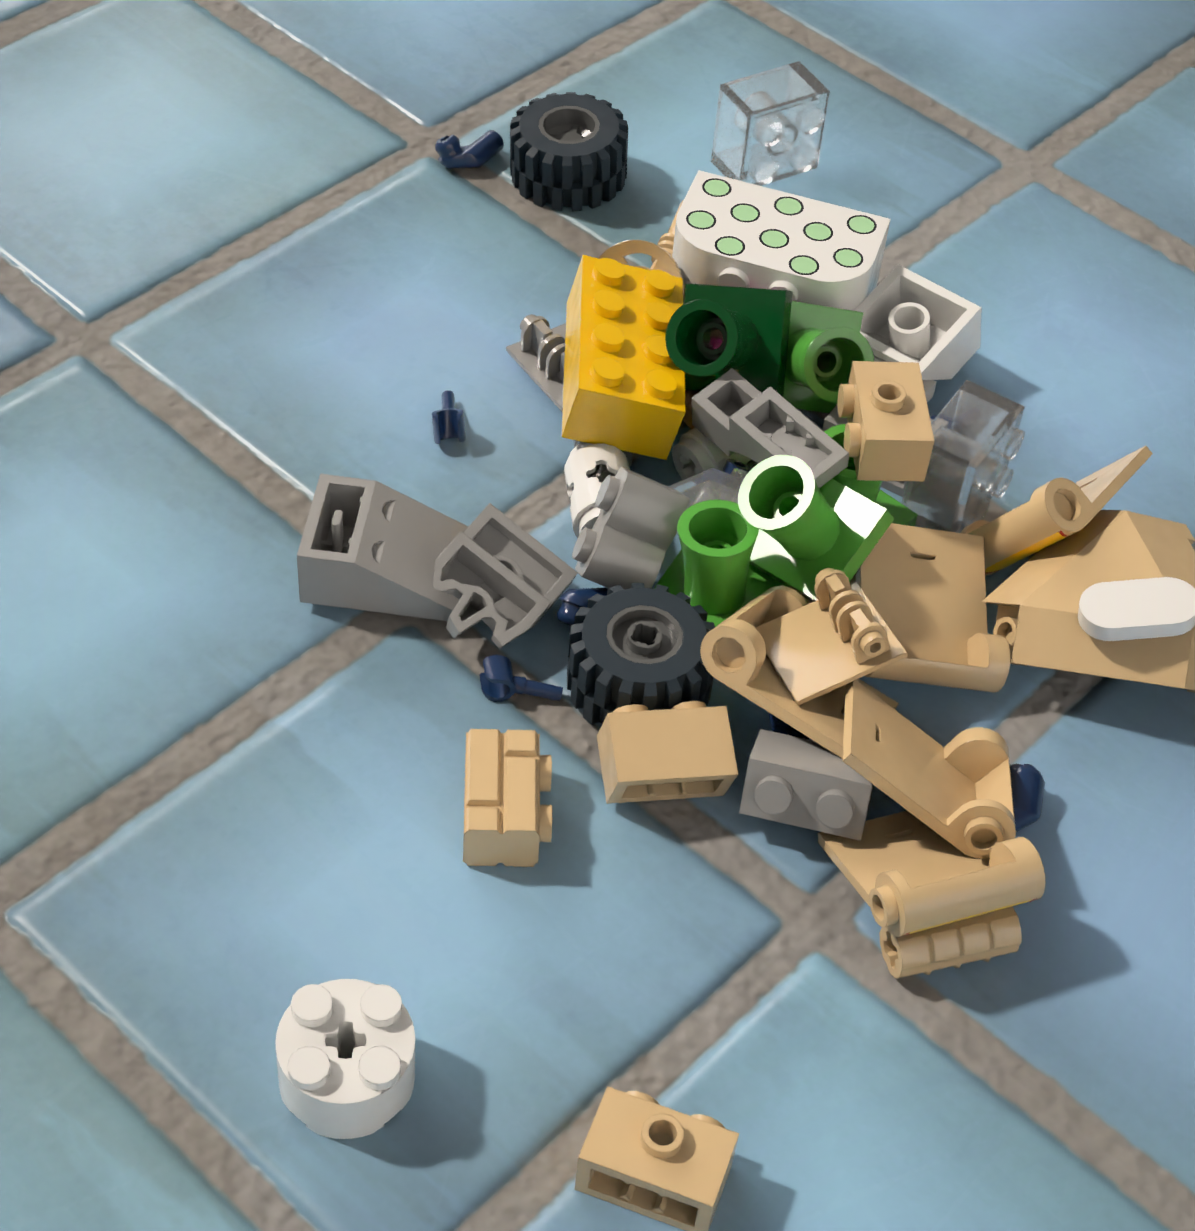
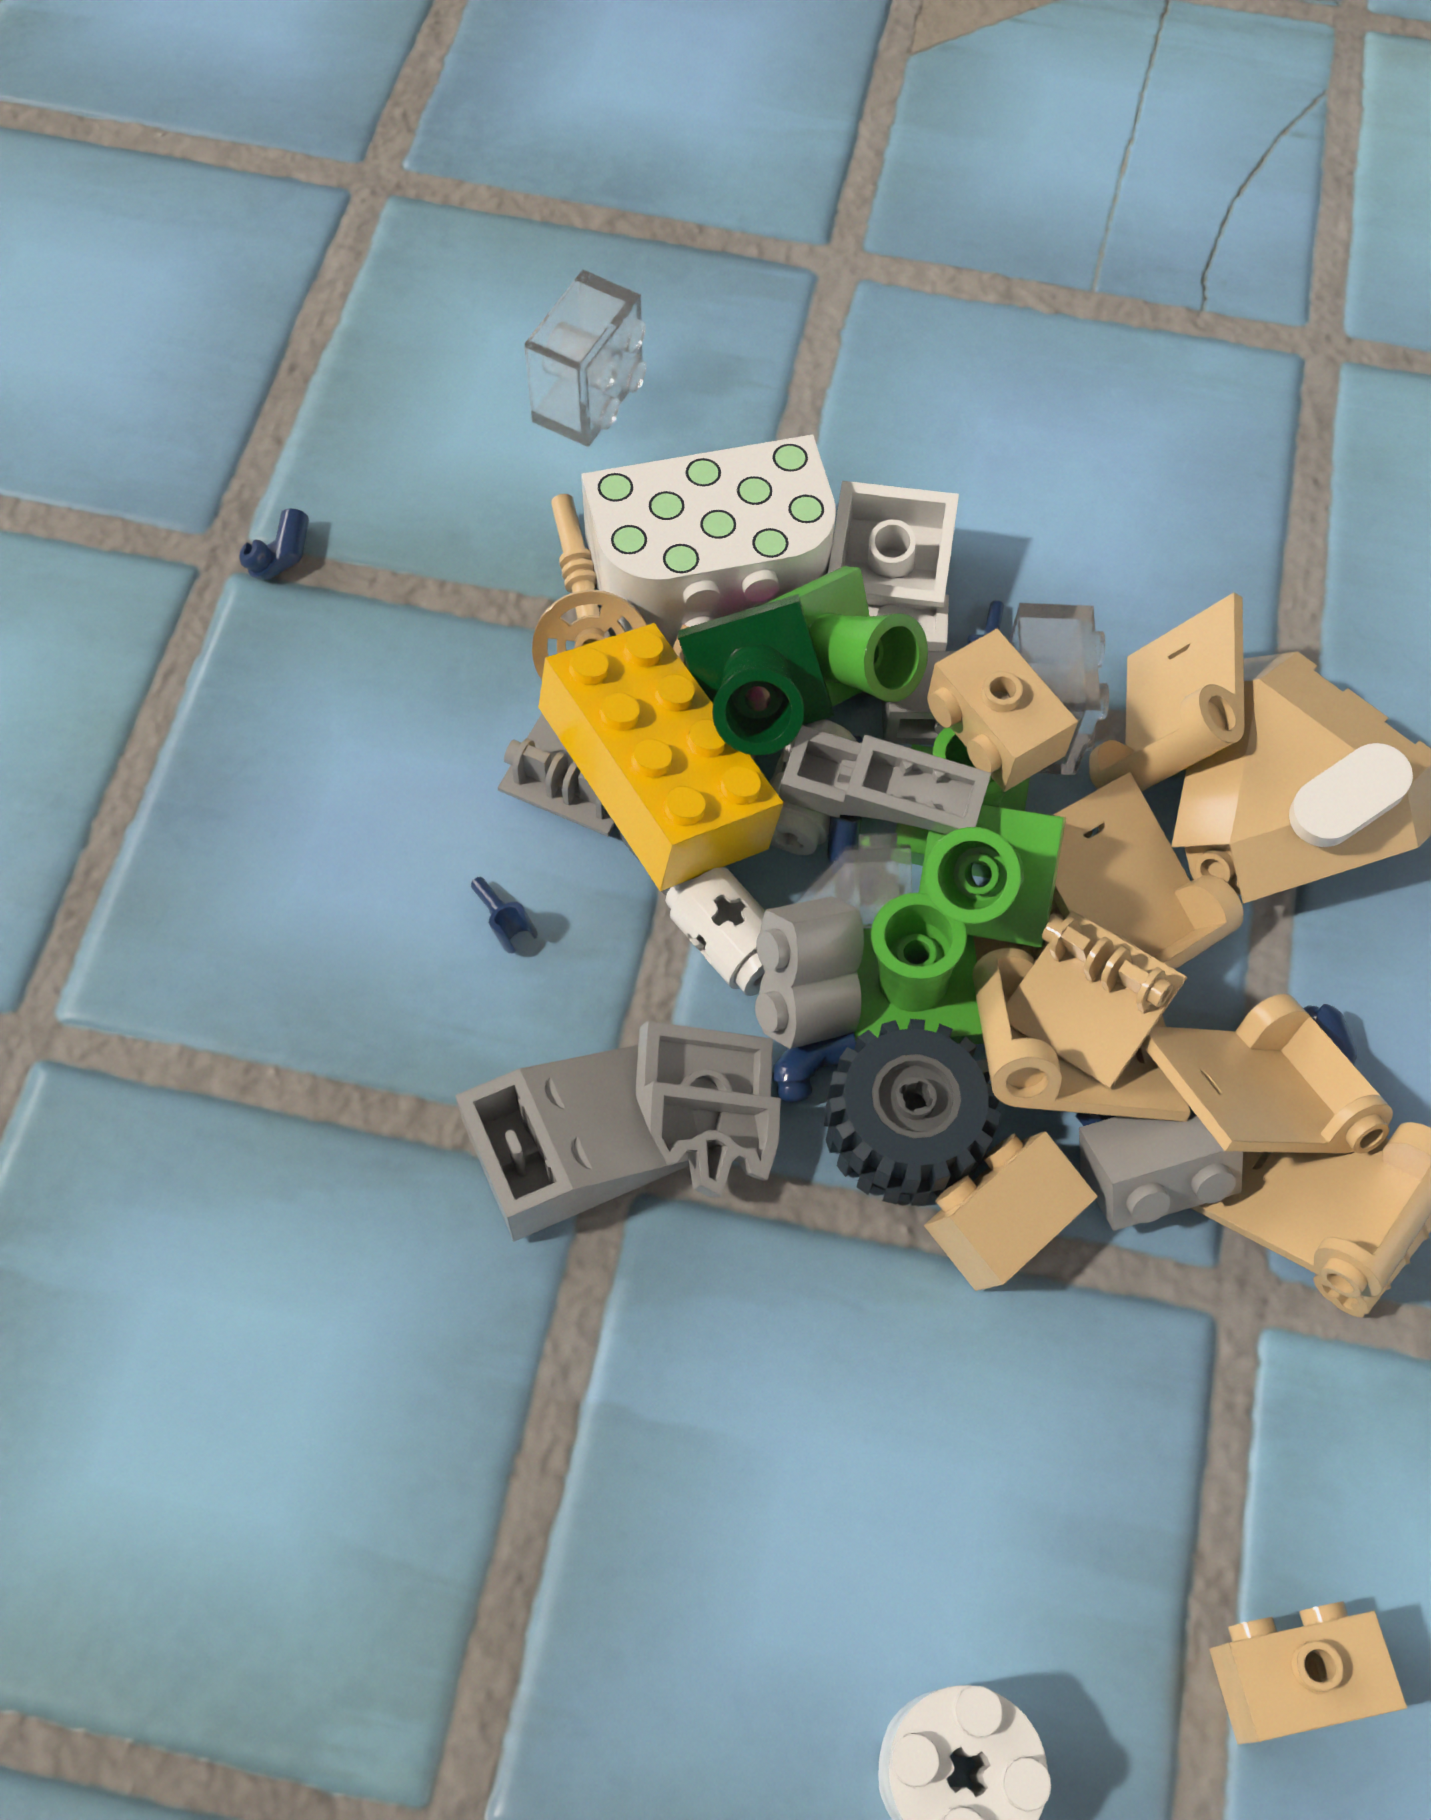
camera: 30 degrees left, 15 degrees up
tan brick [463,729,552,867] -> none
dark blue hand [479,655,563,702] -> none
black wheel [510,92,628,212] -> none

